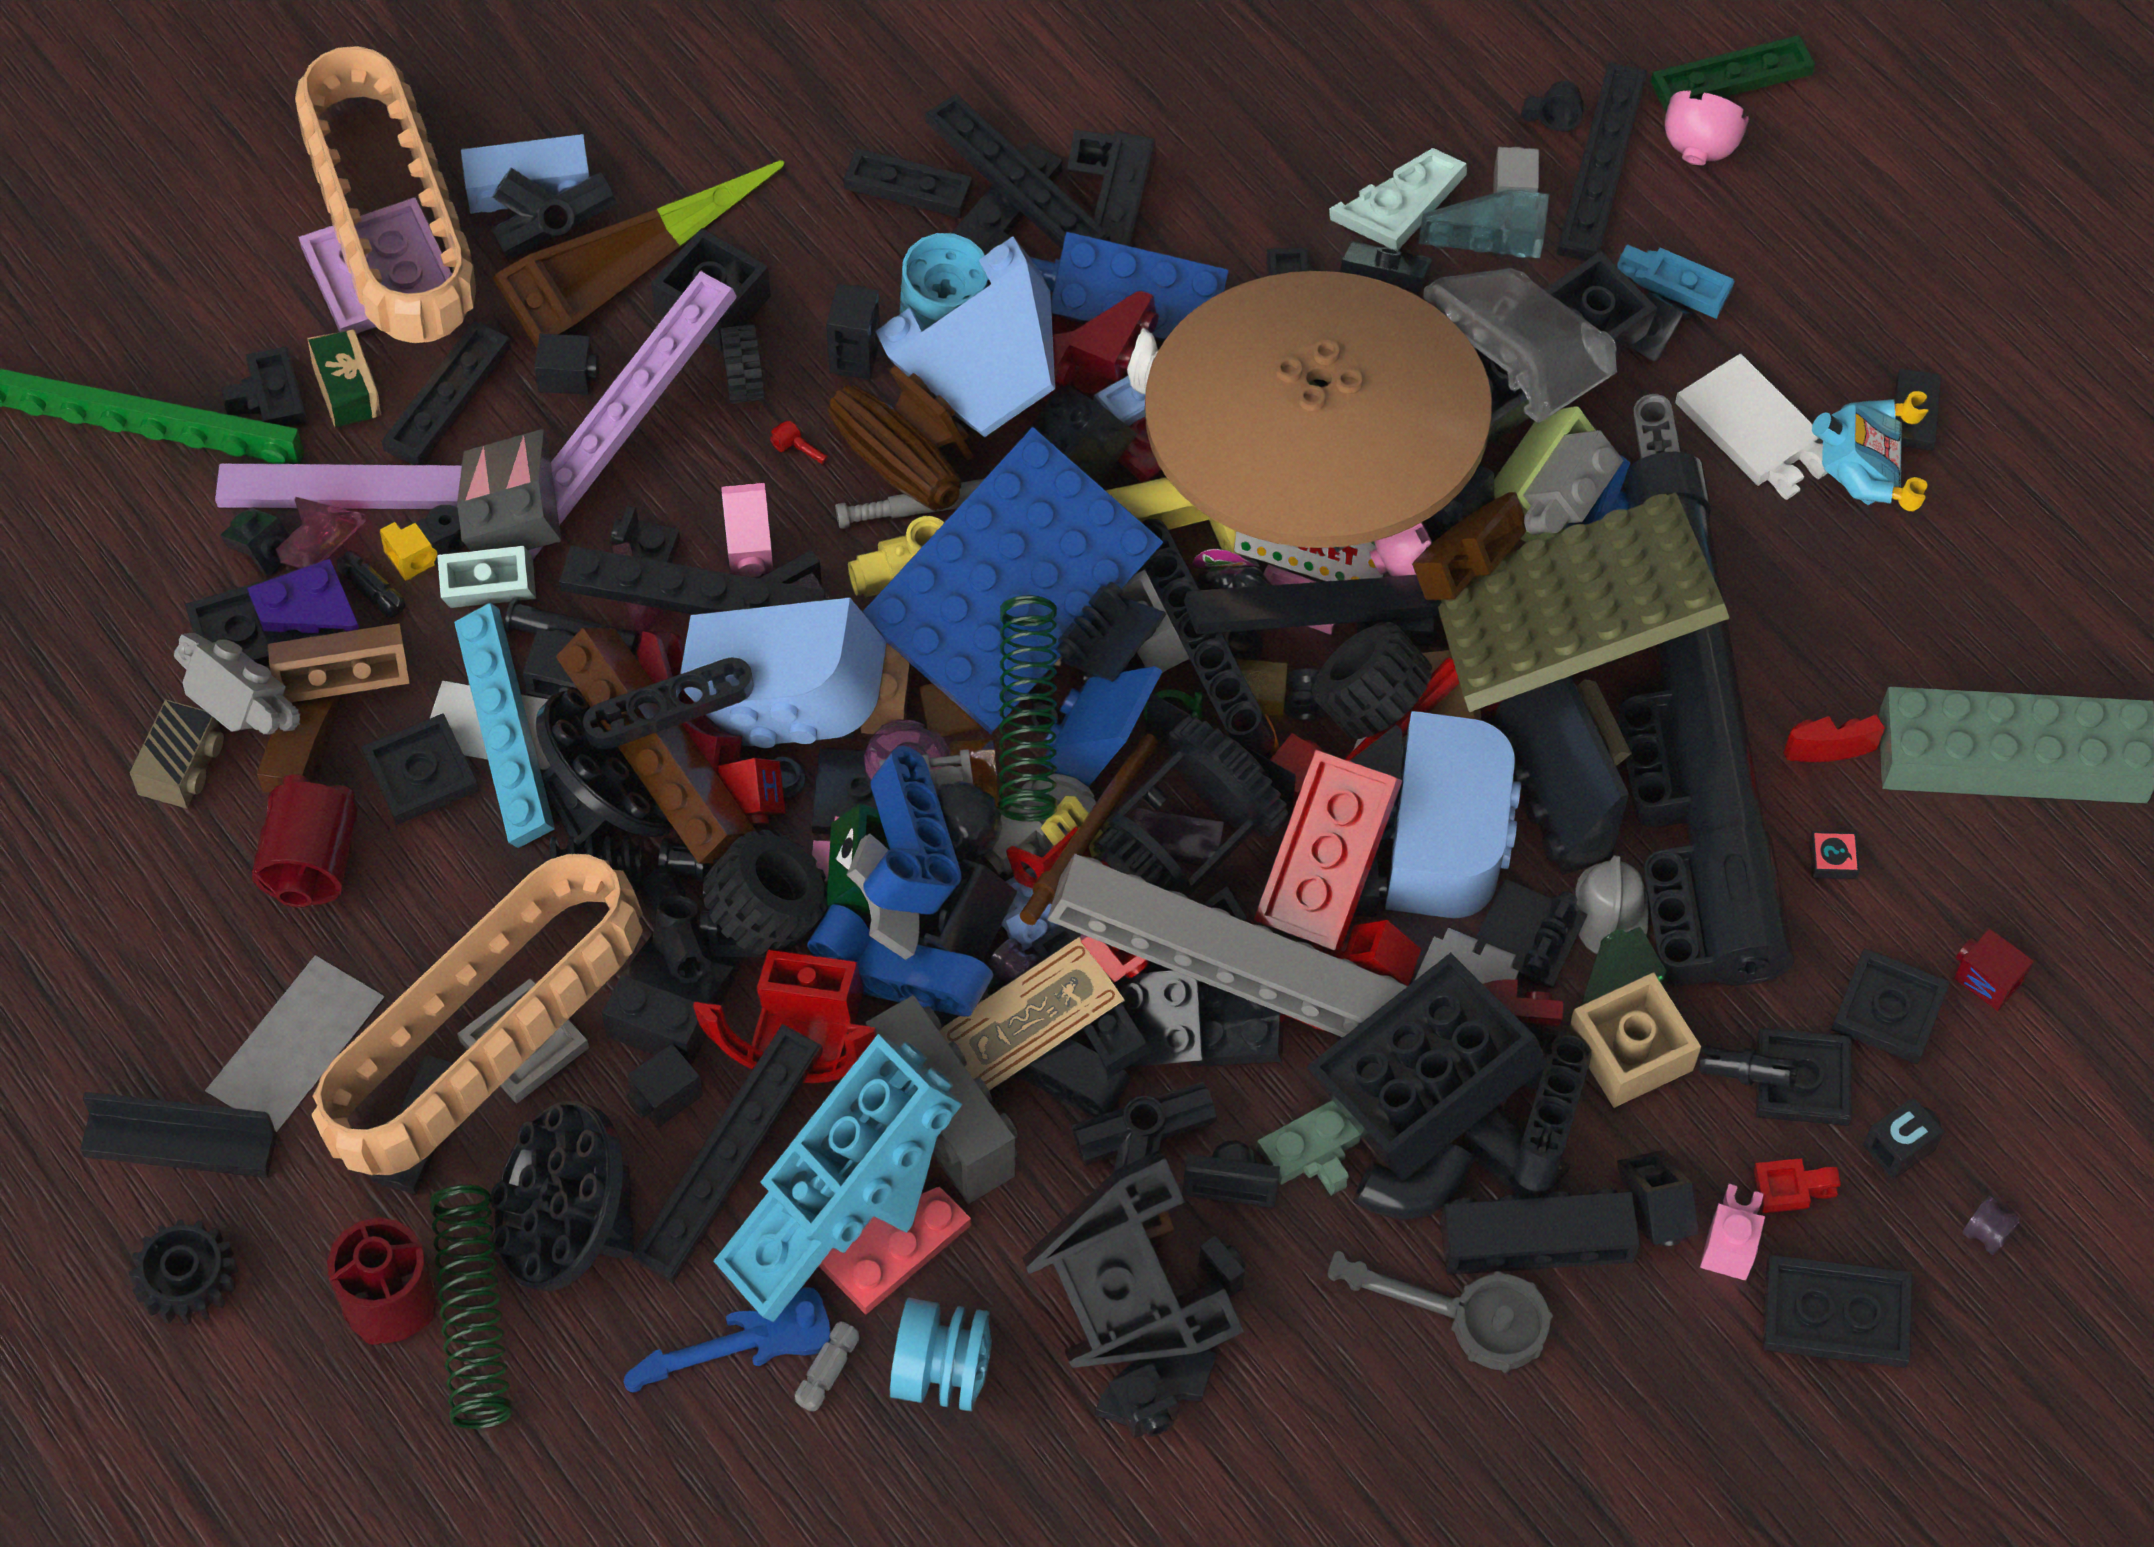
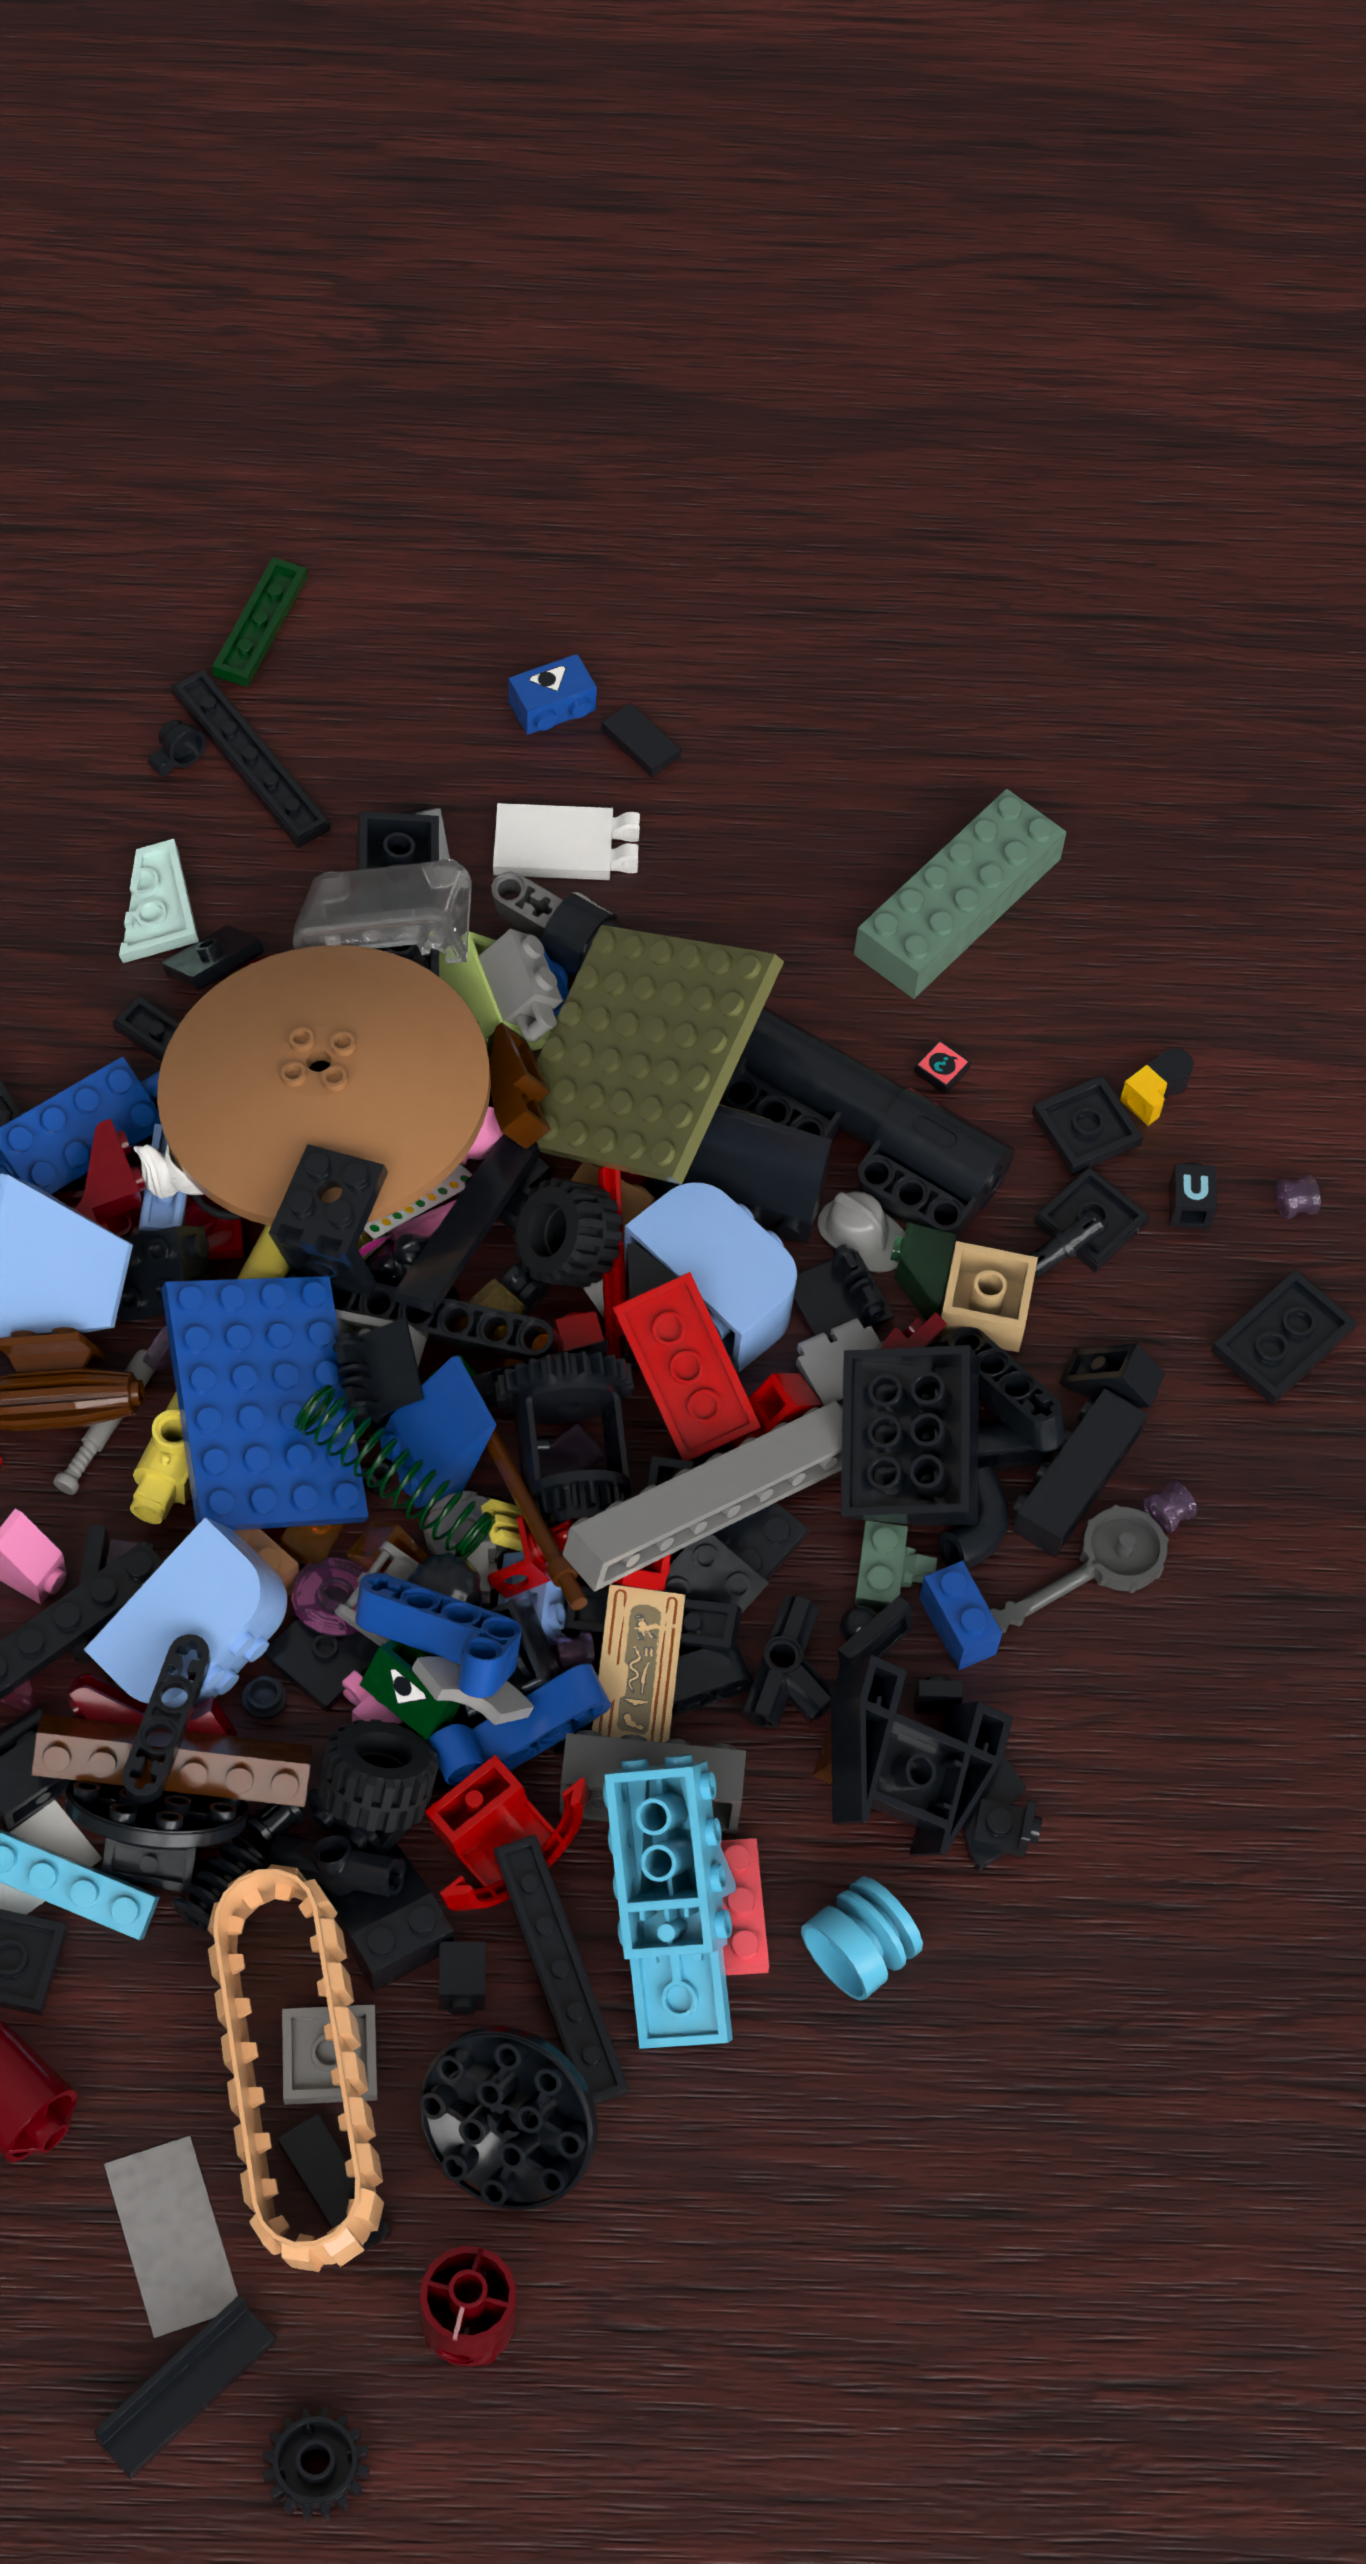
camera: 55 degrees left, 0 degrees up
dark green piece [429,1184,513,1429] -> none
blue piece [624,1287,831,1392] -> none
red brick [718,758,786,827] -> none
light grey axle [795,1322,859,1412] -> none
clear light blue slope [1419,189,1549,258] -> none
light grey brick [1493,147,1539,213] -> none
dark azure hinge [1617,244,1735,319] -> none
bright pink cylinder [1665,91,1749,165] -> none
bright pink brick [1700,1184,1765,1281] -> none
red plate [1754,1158,1841,1213] -> none
red slope [1783,714,1885,762] -> none
torso [1812,391,1929,511] -> none
dark red brick [1954,928,2034,1011] -> none
none -> black bracket [268,1144,388,1298]
none -> blue brick [508,654,597,735]
none -> blue brick [919,1561,1002,1671]
none -> leg [1120,1048,1194,1126]
none -> clear purple wheel [1144,1480,1198,1534]

